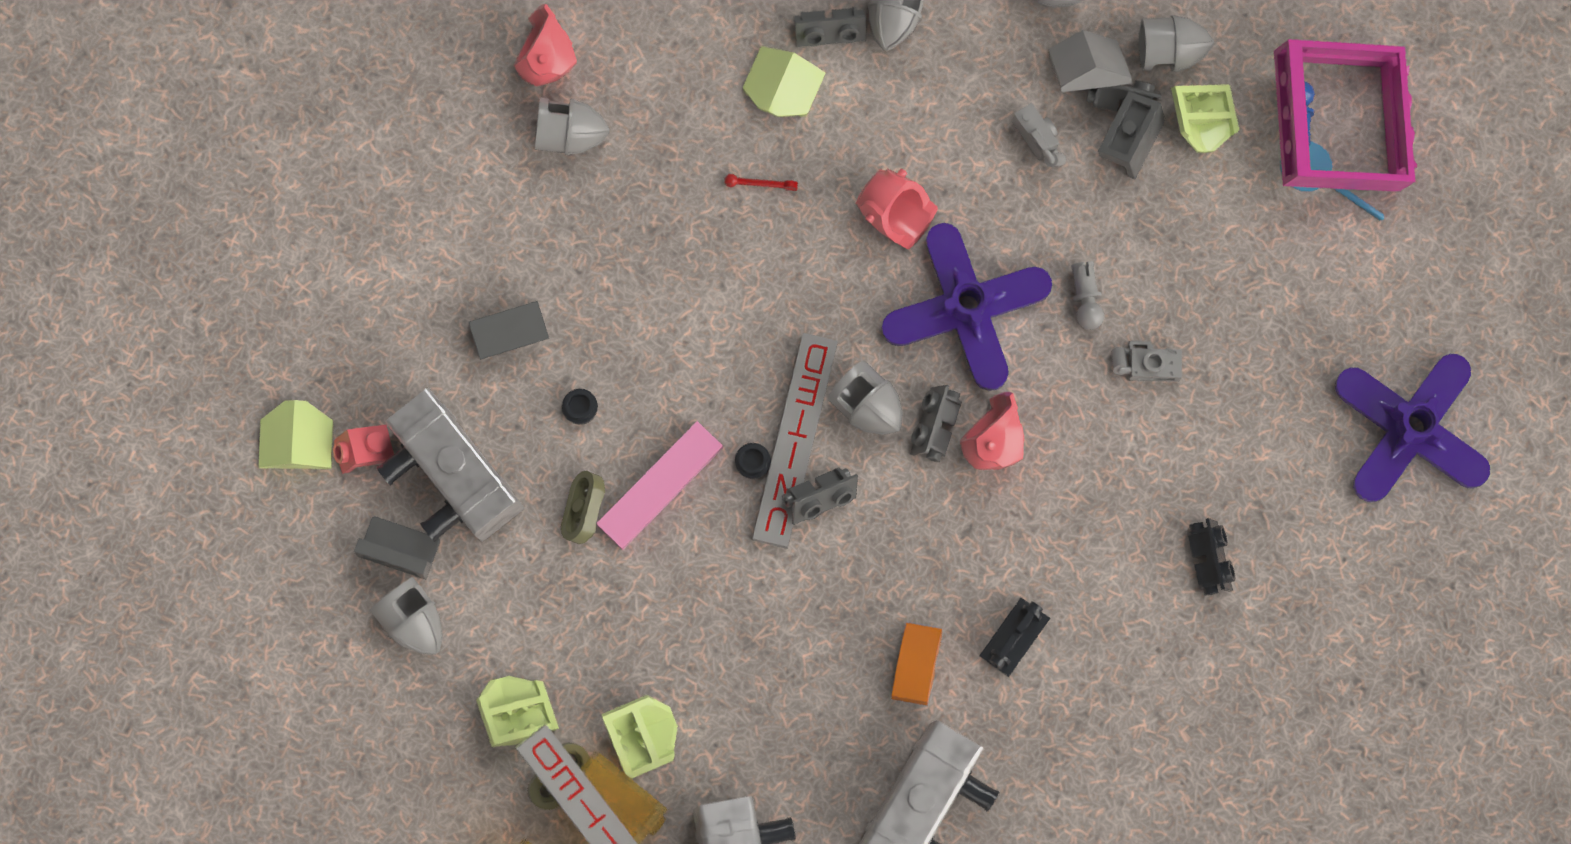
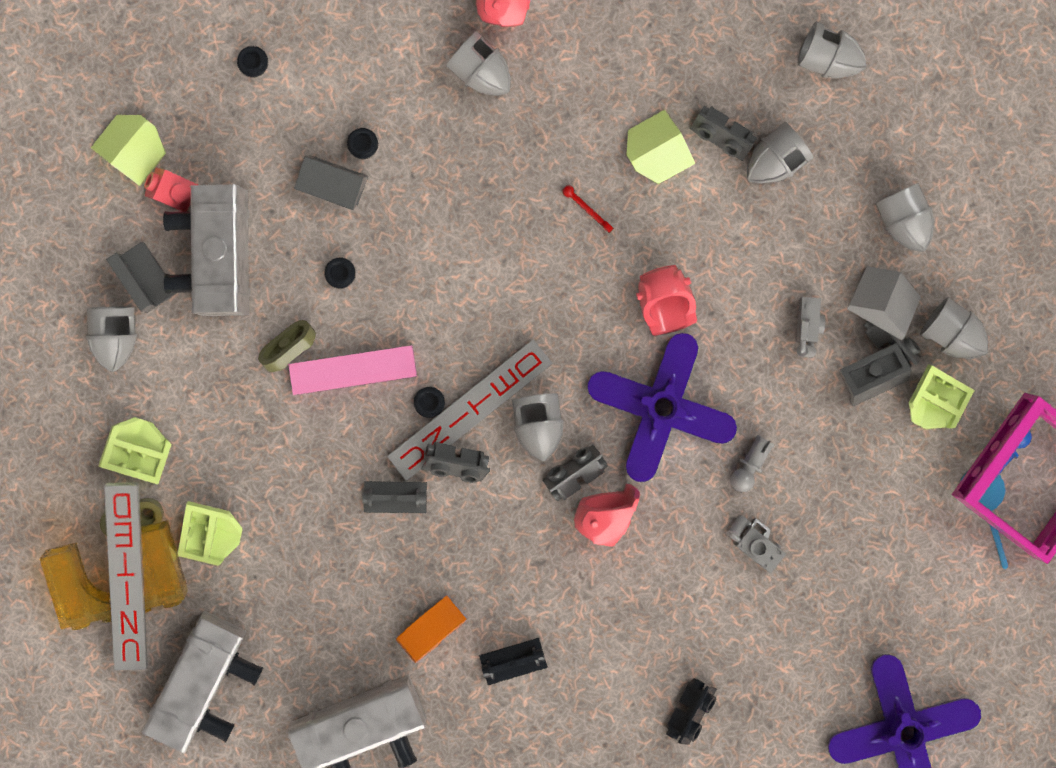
camera: 45 degrees right, 10 degrees up
none -> black plate [237,46,269,78]
none -> black plate [347,128,379,159]
none -> dark grey hinge [362,481,427,513]

